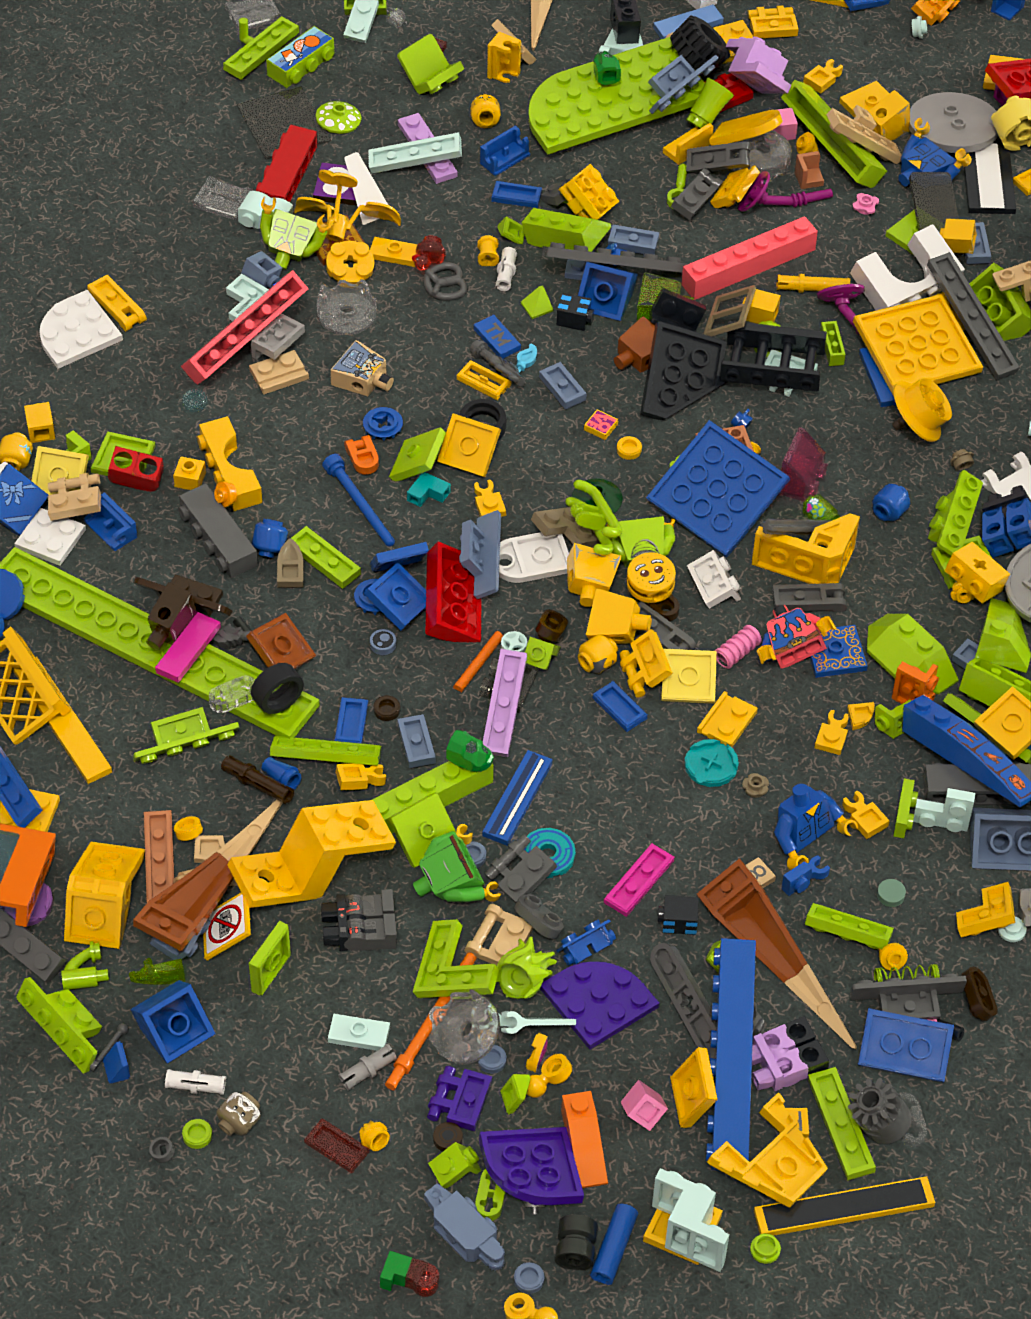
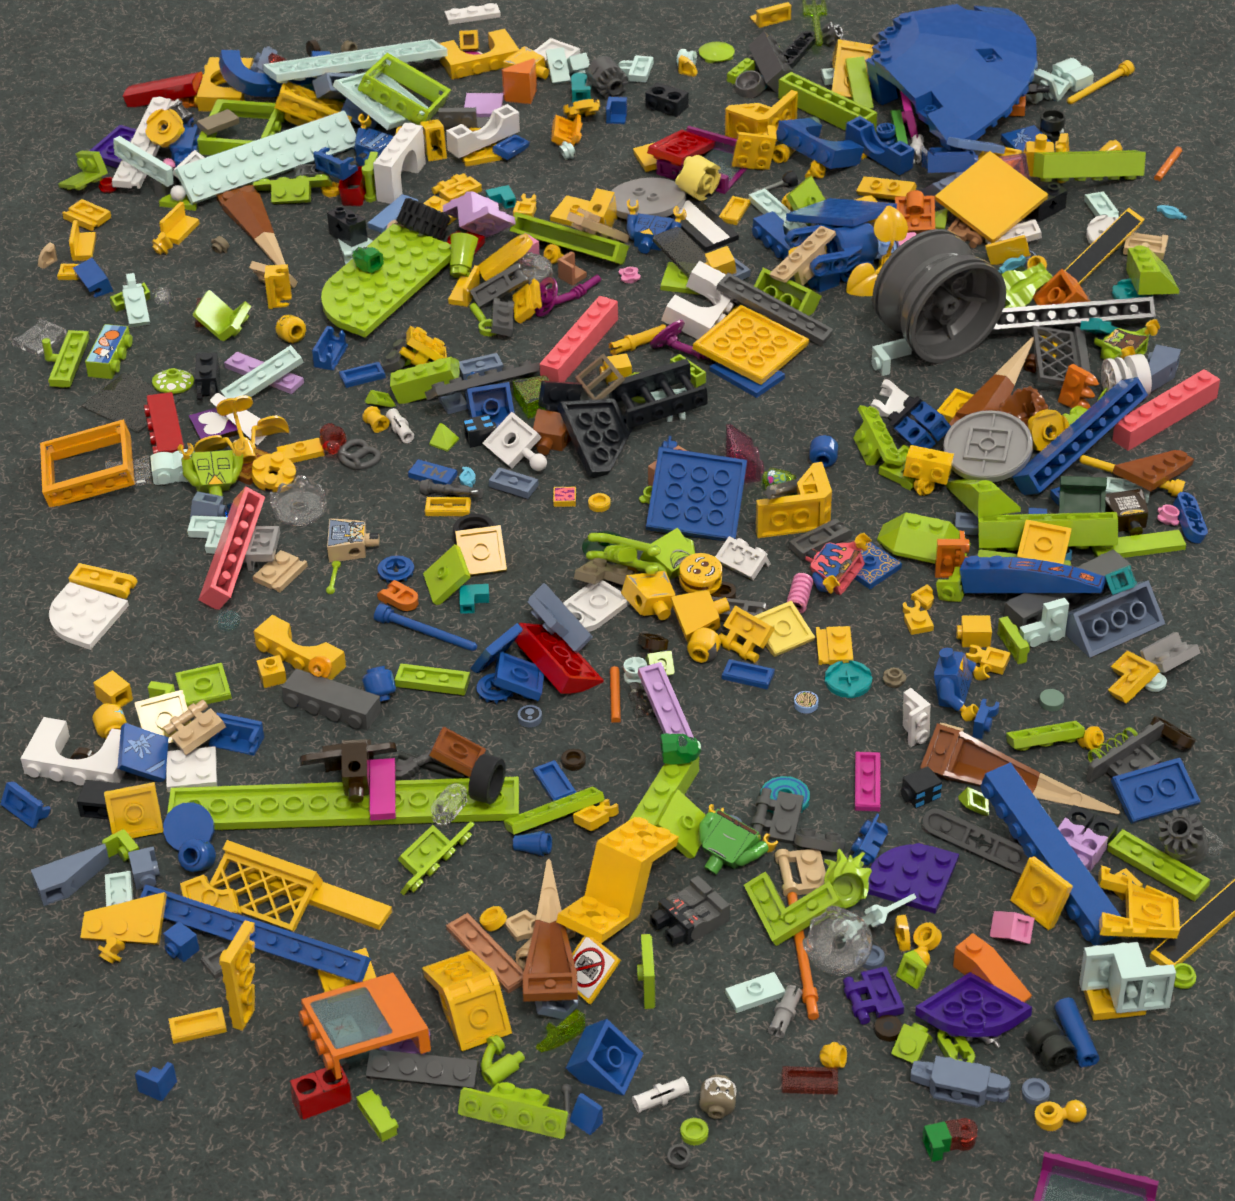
camera: 30 degrees left, 10 degrees down
red piece [108,446,164,492] -> none
dark brown pin [221,755,294,804] -> none
dark tan plate [277,539,303,587] -> none
sand blue plate [397,714,436,768] -> none
yellow plate [474,480,506,517] -> none
blue tile [482,750,552,846] -> none
sand blue bracket [648,55,719,114] -> none
yellow piece [892,378,952,442] -> none
dark tan plate [950,449,974,471] -> none
none -> light orange window [40,419,135,507]
none -> black hinge [195,352,220,400]
none -> lime hinge [326,561,341,594]
none -> white plate [483,412,547,471]
none -> teal piece [486,185,516,209]
none -> tile [794,691,818,713]
none -> white bracket [902,688,931,747]
none -> yellow brick [956,615,992,647]

